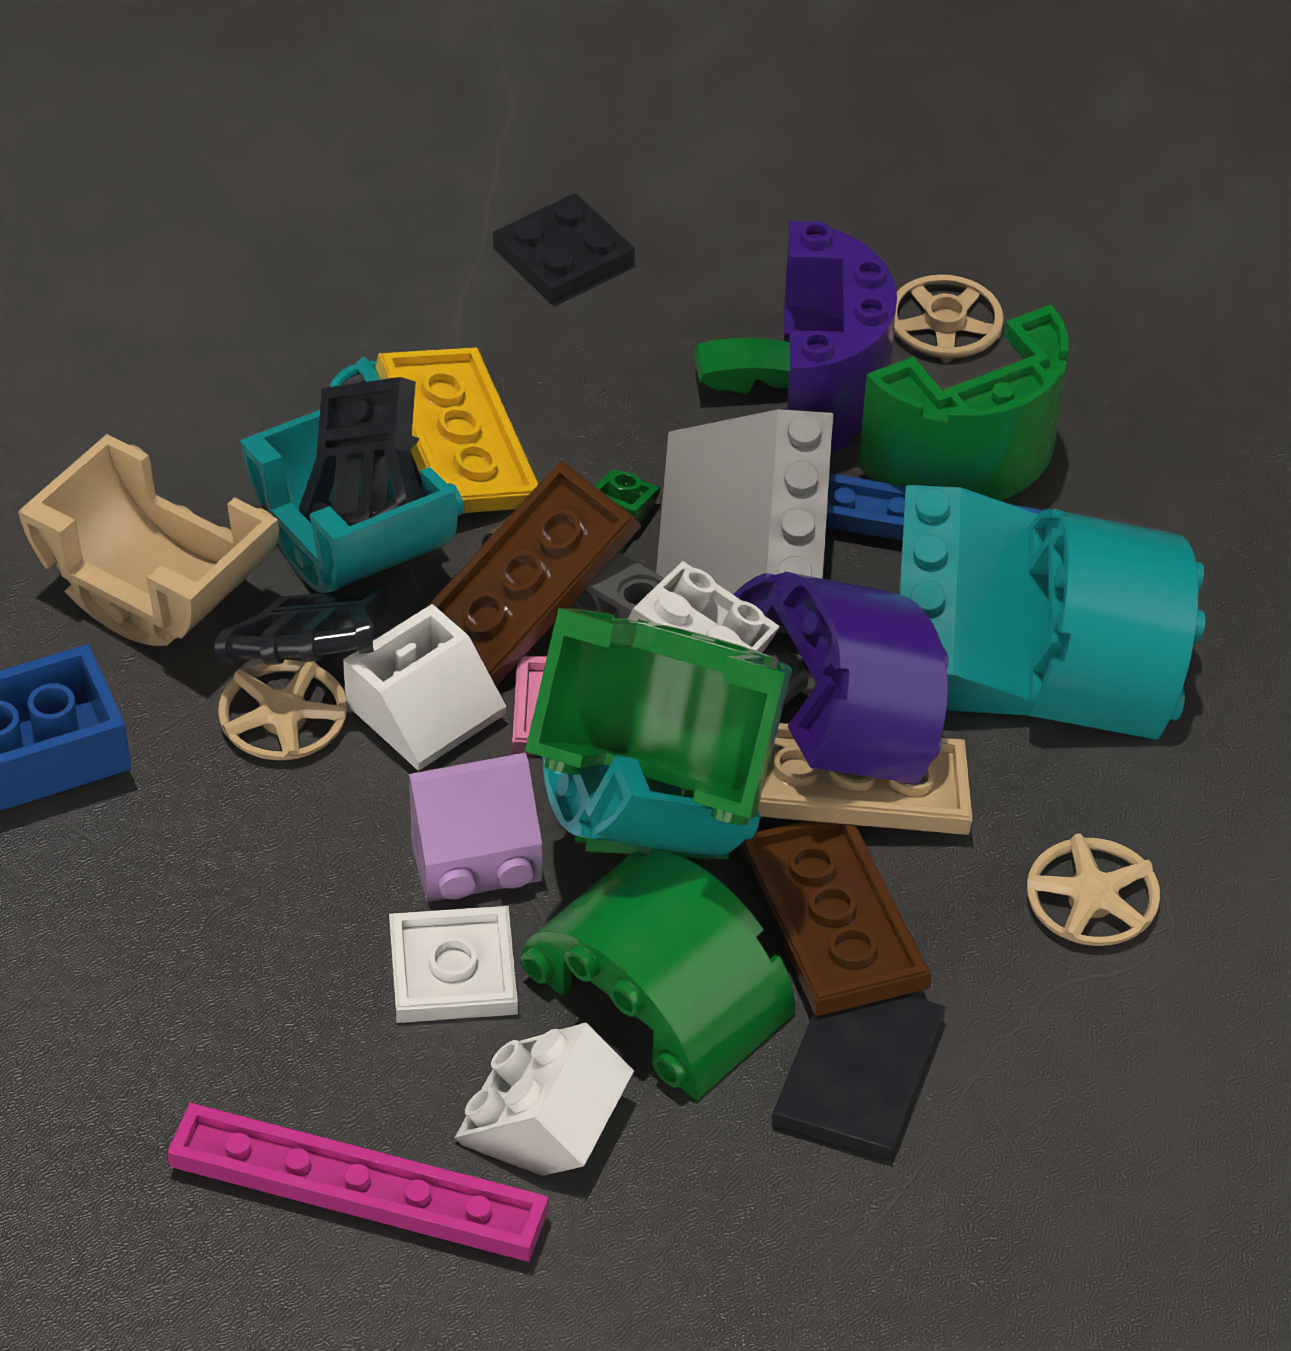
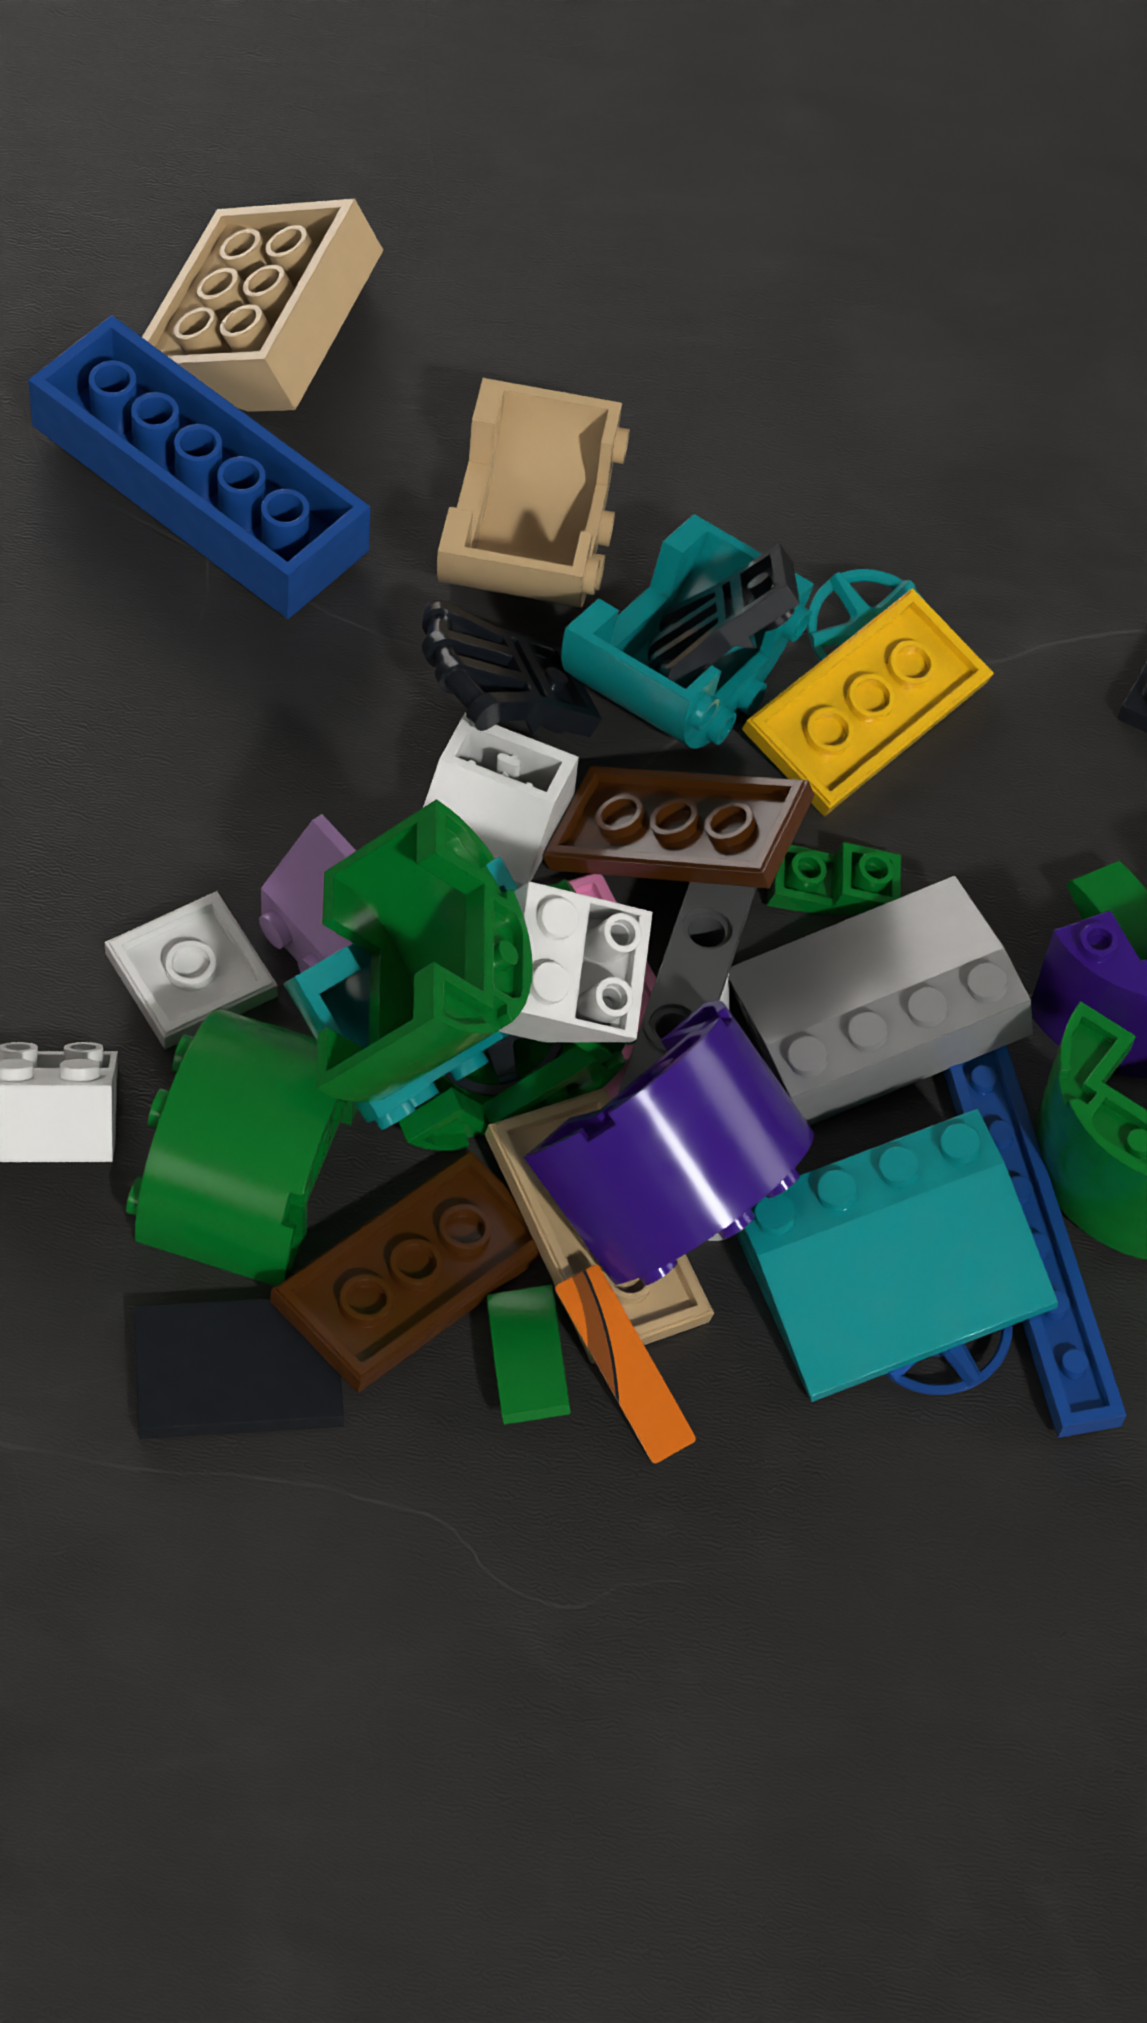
camera: 60 degrees right, 10 degrees up
tan wheel [218,660,347,760] -> none
tan wheel [1027,833,1160,946] -> none
teal cylinder [1029,509,1205,740] -> none
none -> green slope [487,1284,571,1425]
none -> orange sticker [555,1264,696,1464]

